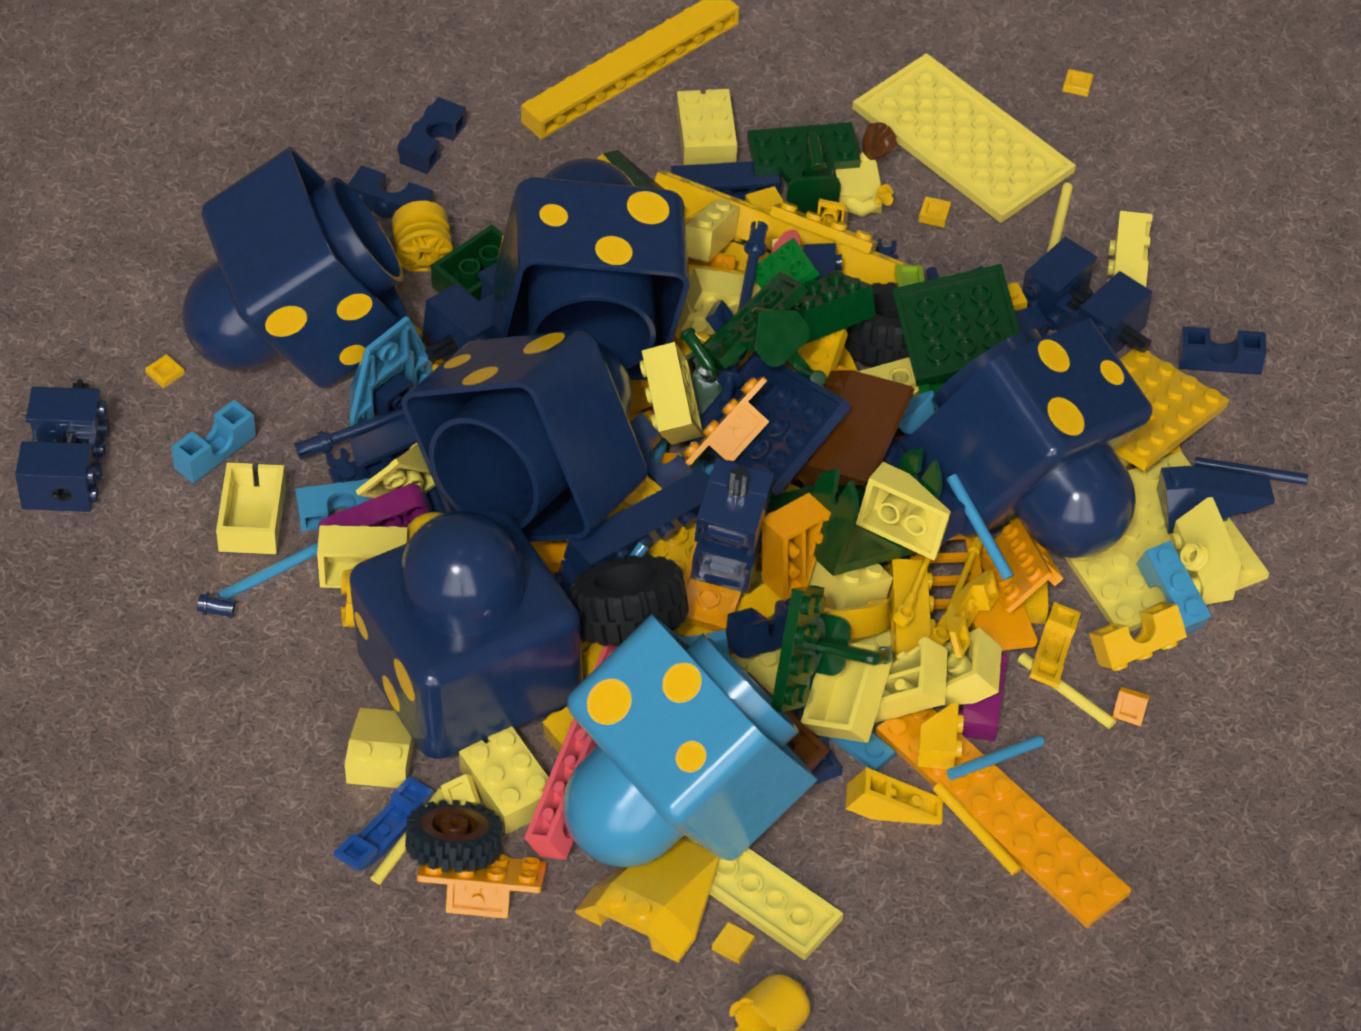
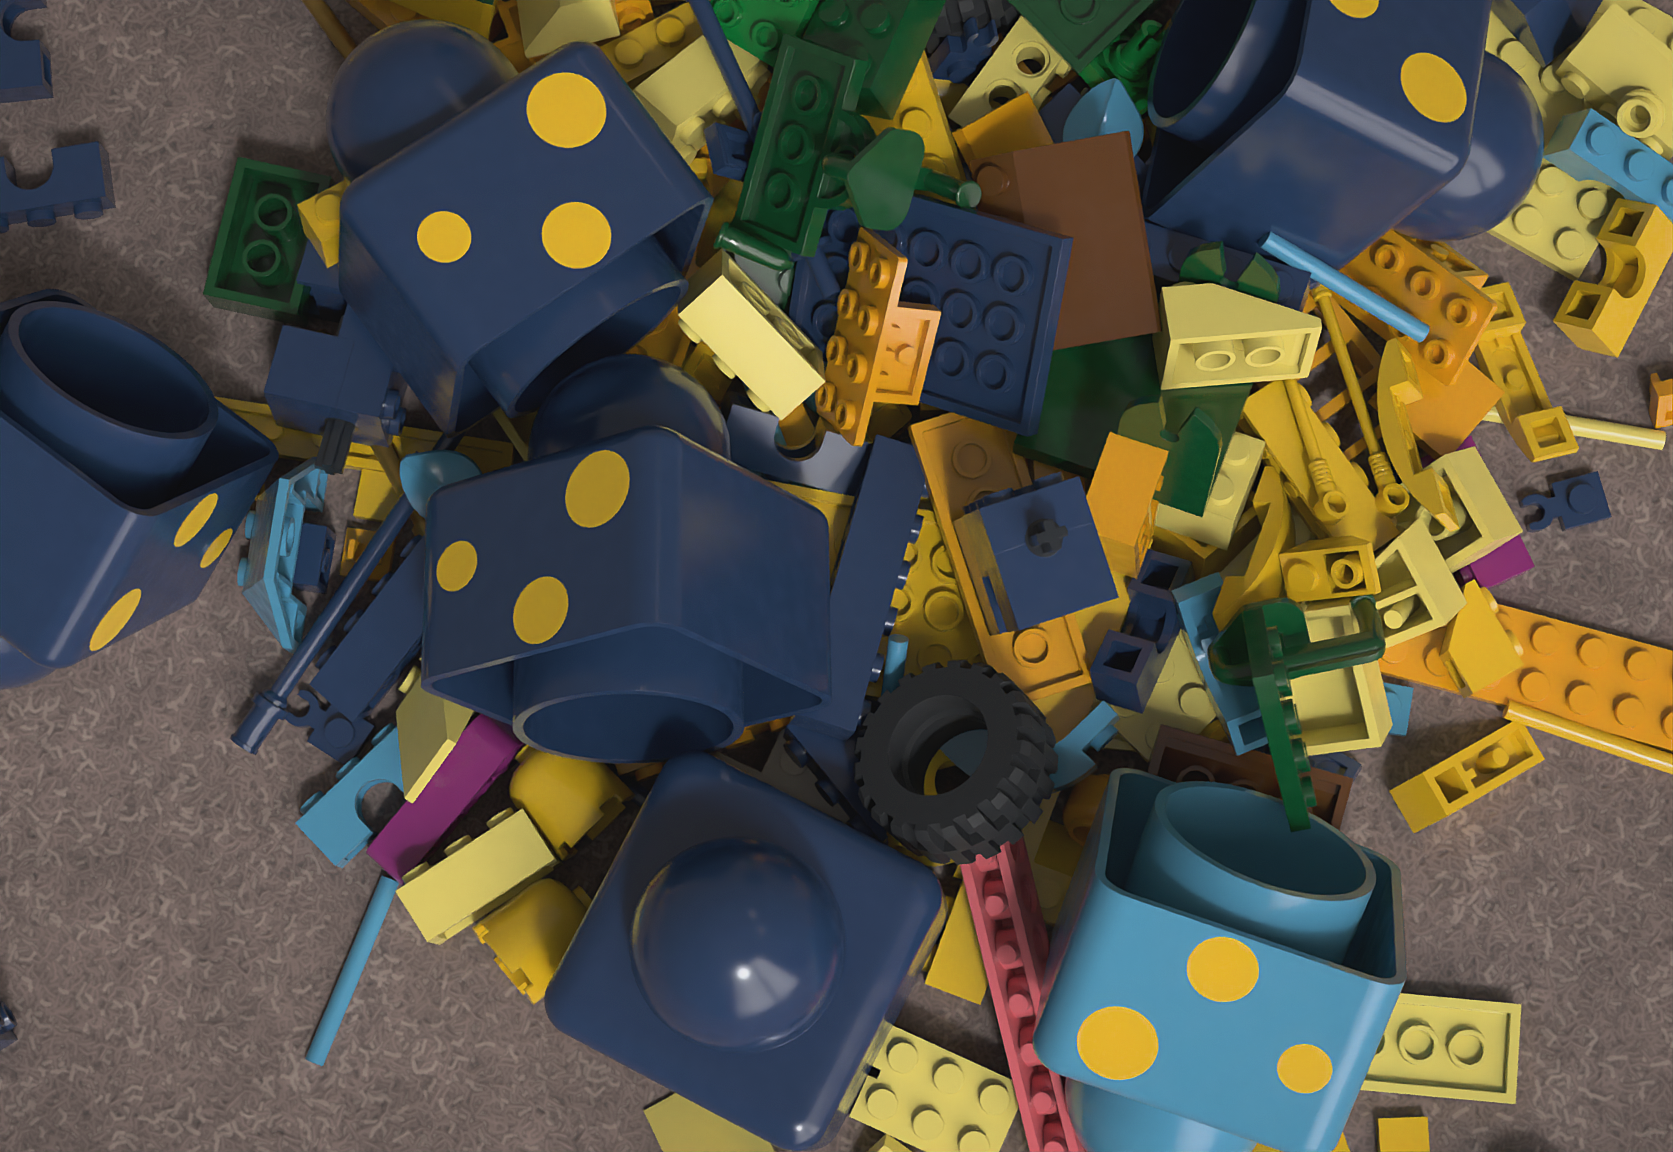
camera: 30 degrees left, 30 degrees up
dark azure arch [171,400,256,484] -> none
dark blue pin [197,592,236,618] -> none
light yellow piece [216,462,286,554] -> none
yellow wheel [392,200,453,272] -> none
dark azure bar [947,735,1044,780] -> none
none -> dark blue plate [928,17,999,84]
none -> yellow slope [1279,535,1381,602]
none -> dark blue plate [1519,471,1612,533]

